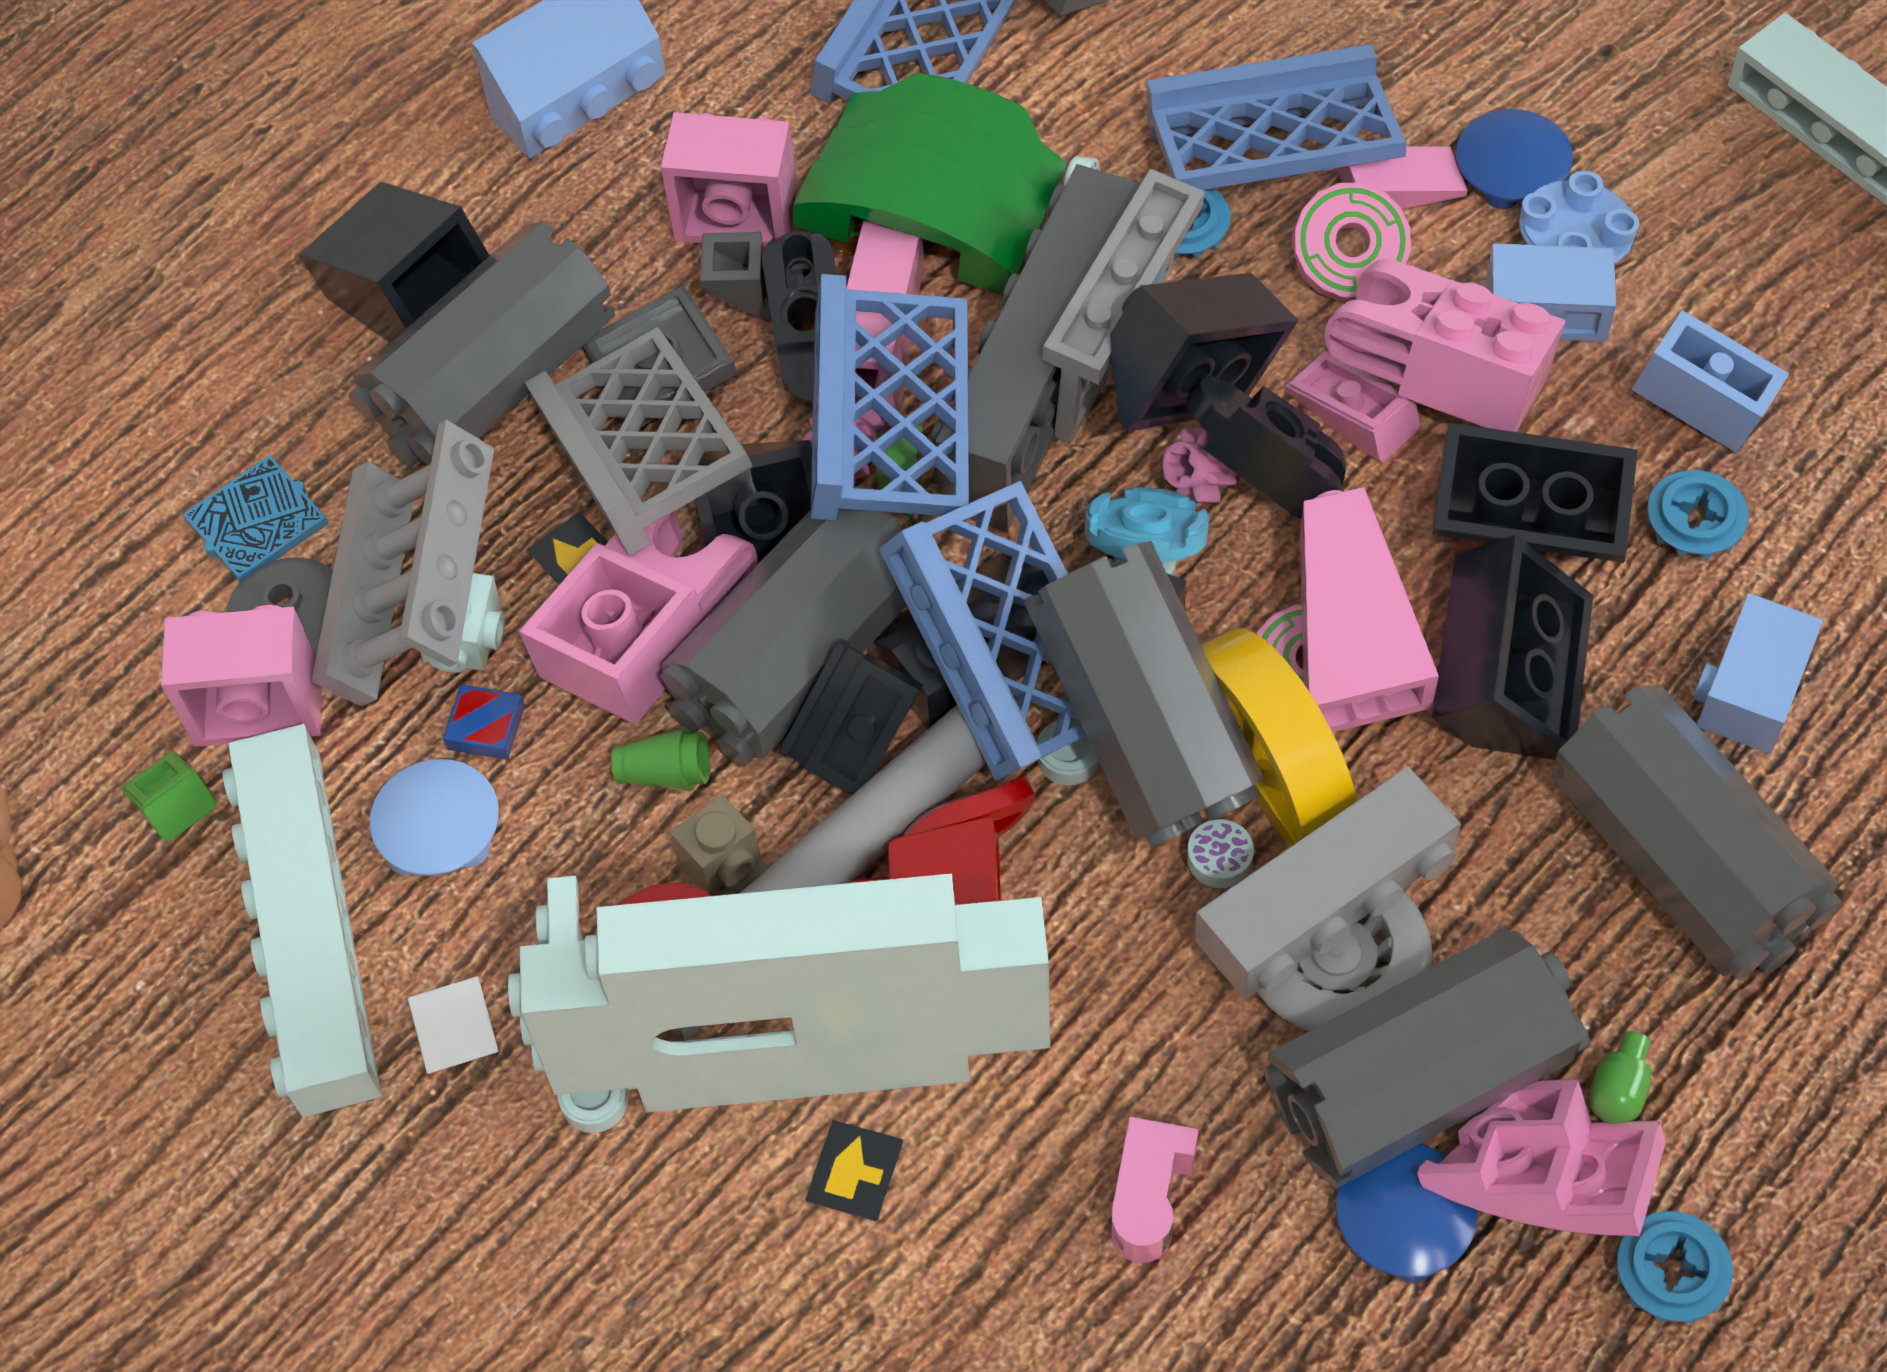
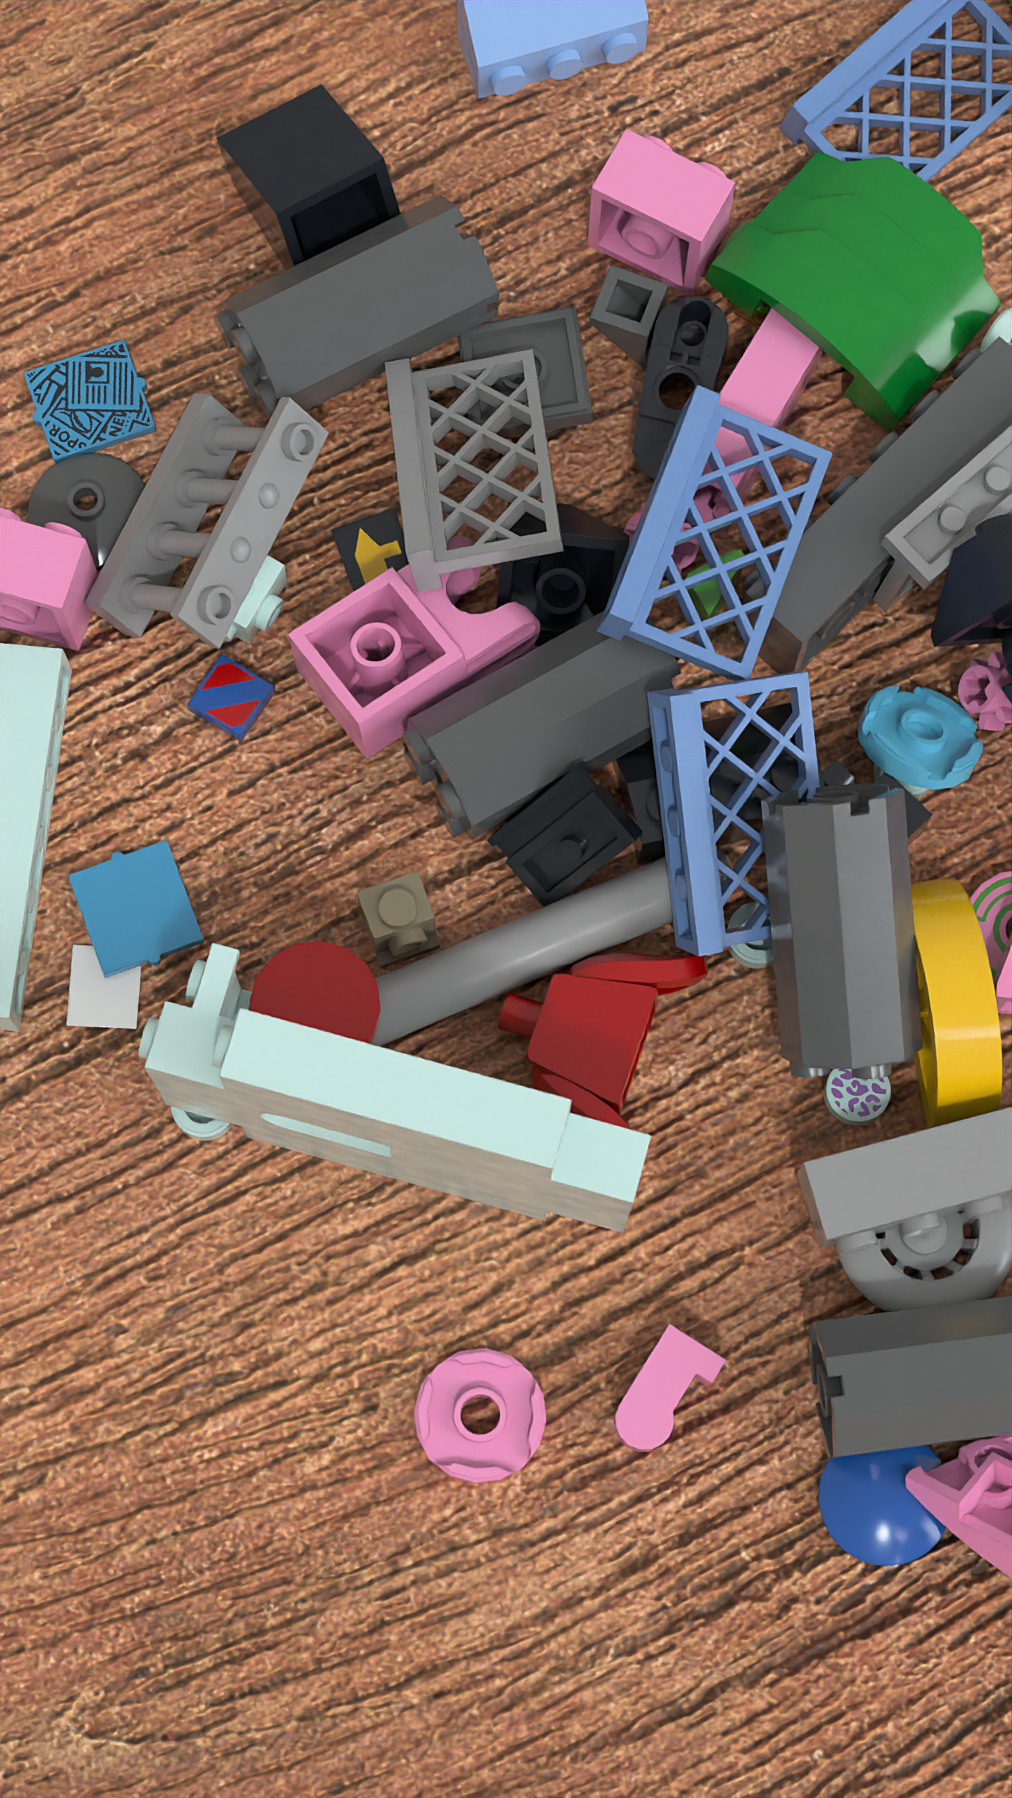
camera: 15 degrees right, 15 degrees up
light blue dish [370,759,499,876] -> none
bright green cone [611,727,711,791] -> none
black sticker [805,1120,904,1222] -> none
none -> dark azure piece [68,840,204,978]
none -> bright pink tile [414,1348,546,1484]

